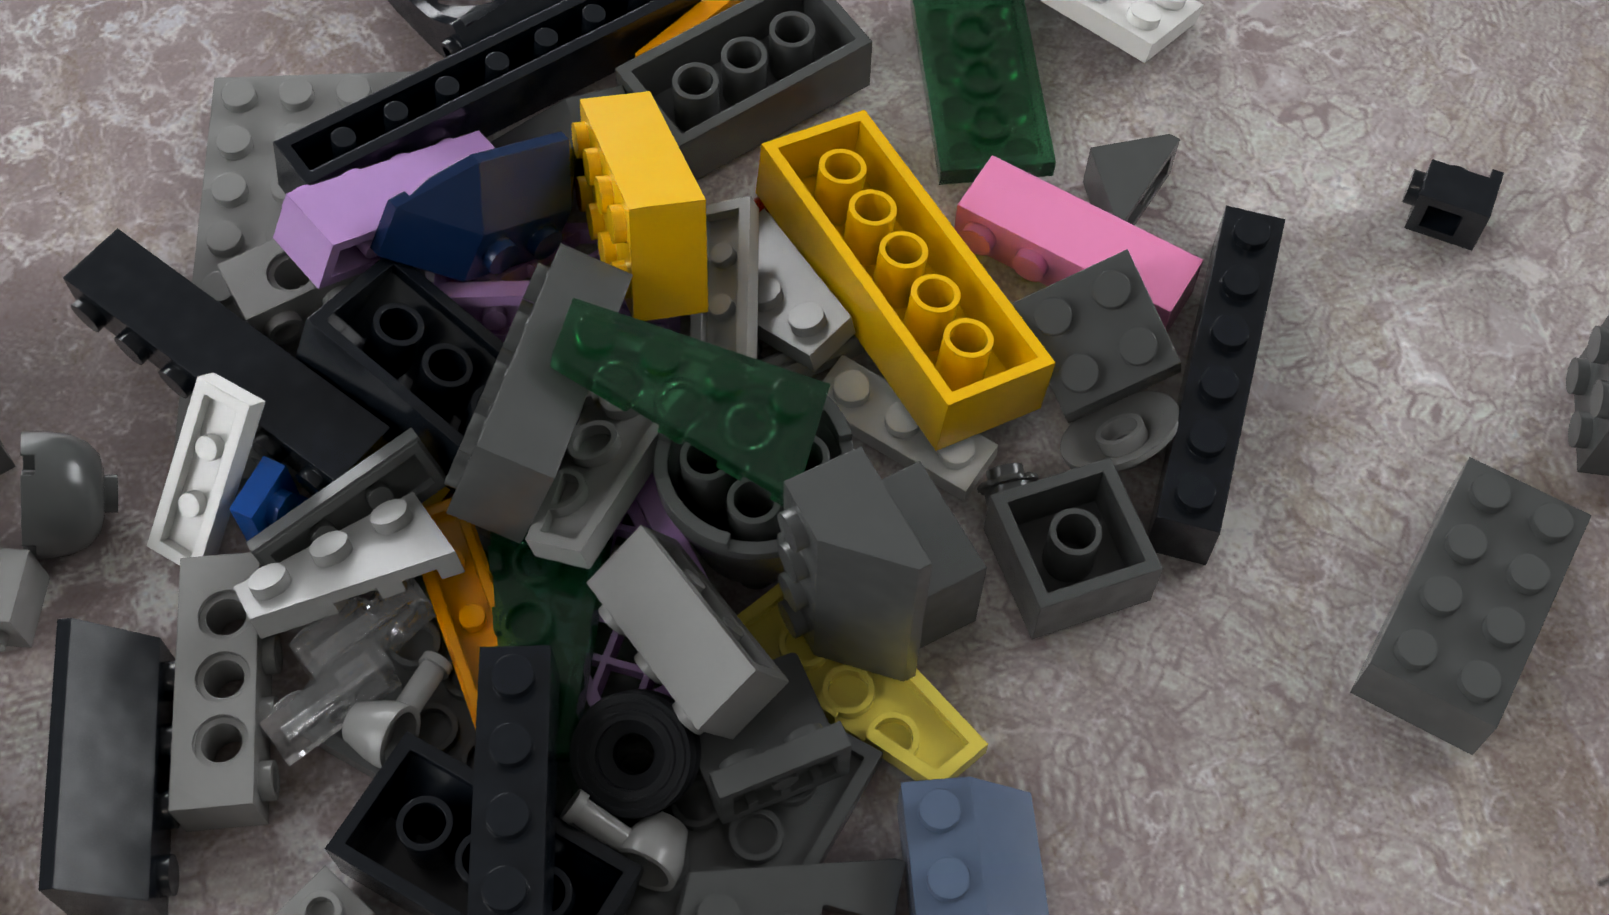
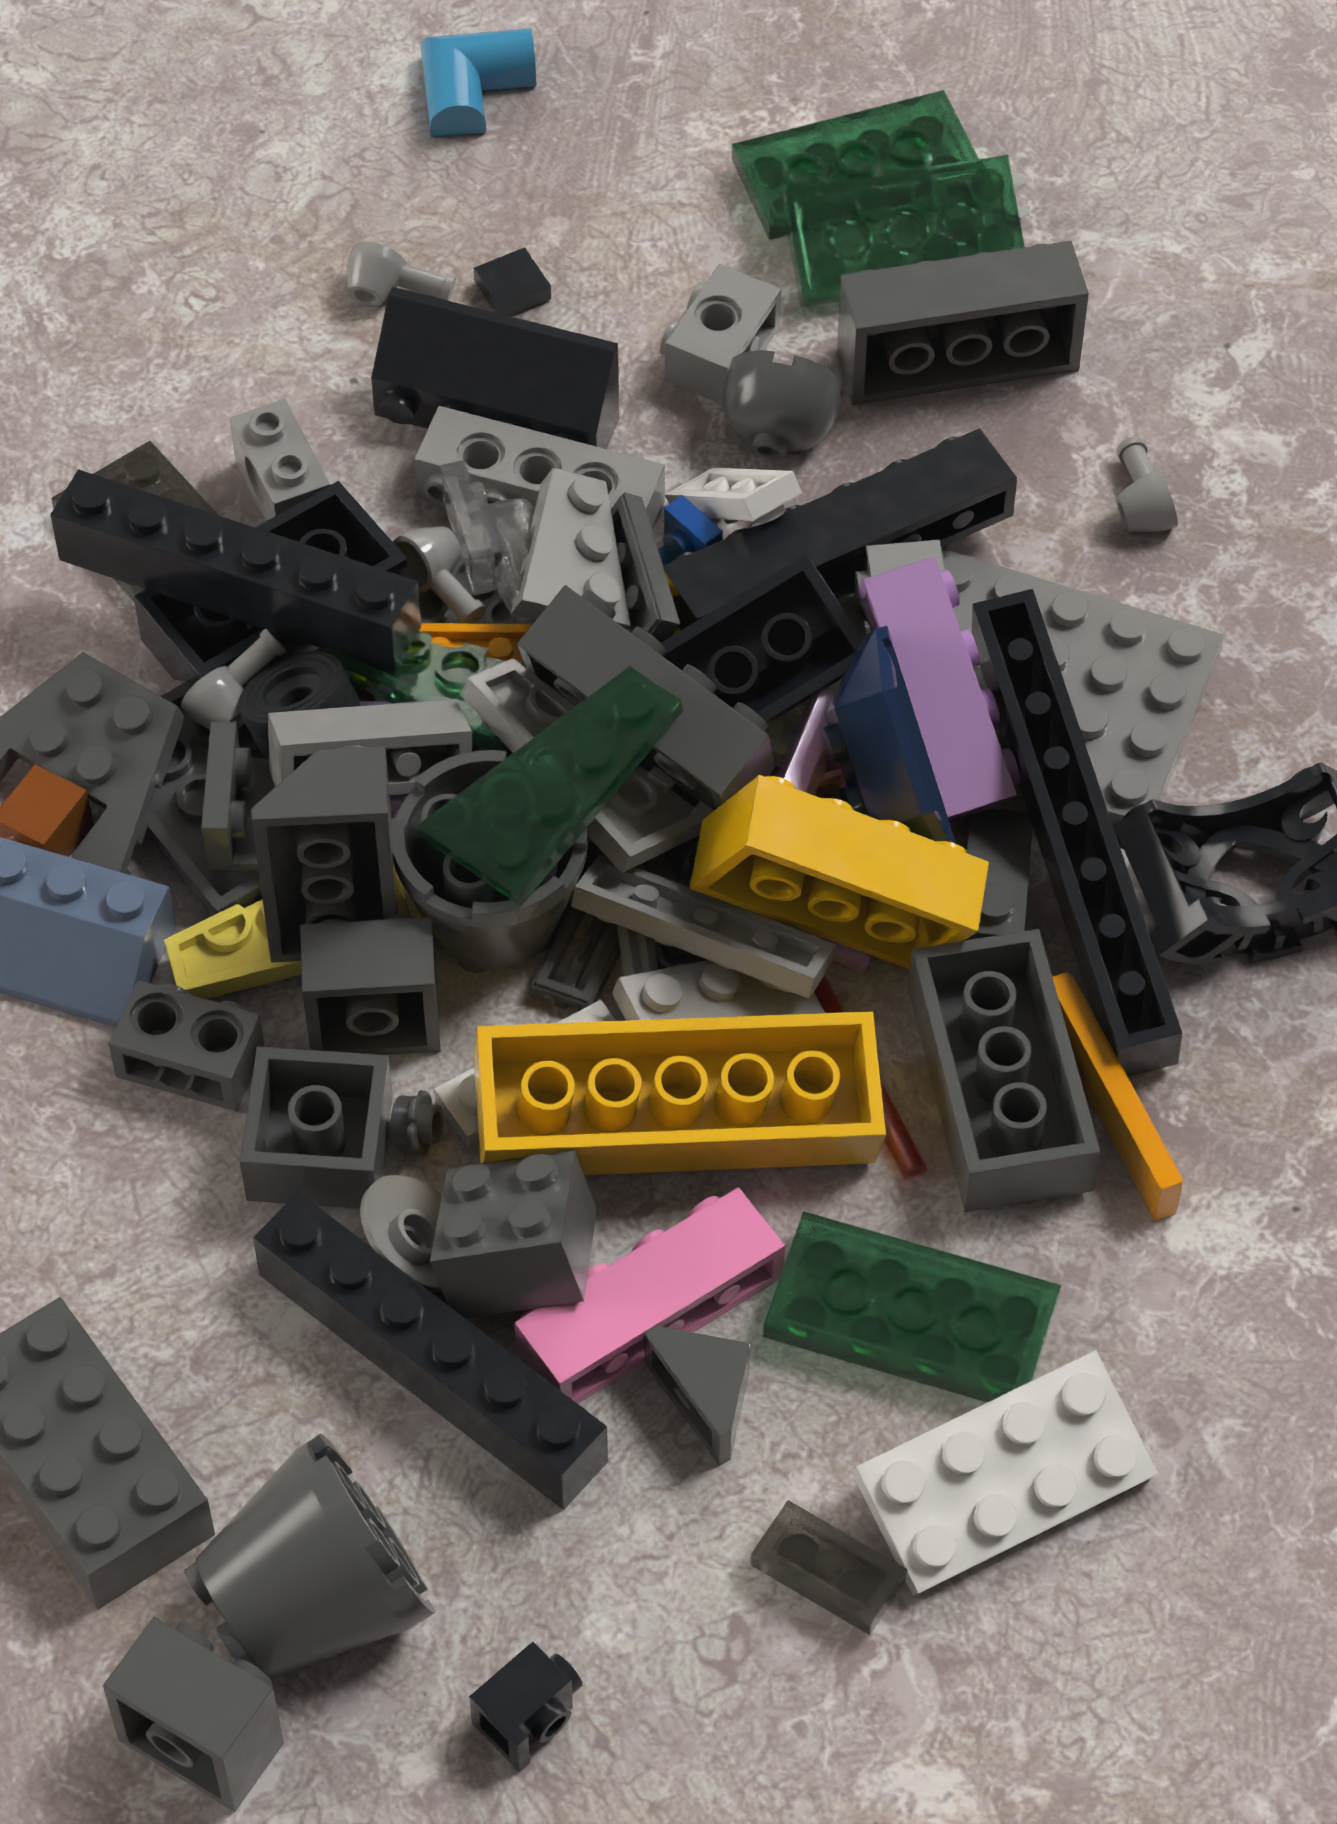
camera: 115 degrees right, 5 degrees down
none -> dark grey brick [109,980,265,1112]
none -> dark grey cone [184,1434,436,1678]
none -> clear smoke plate [751,1500,907,1635]
none -> light grey bar [1116,437,1178,532]

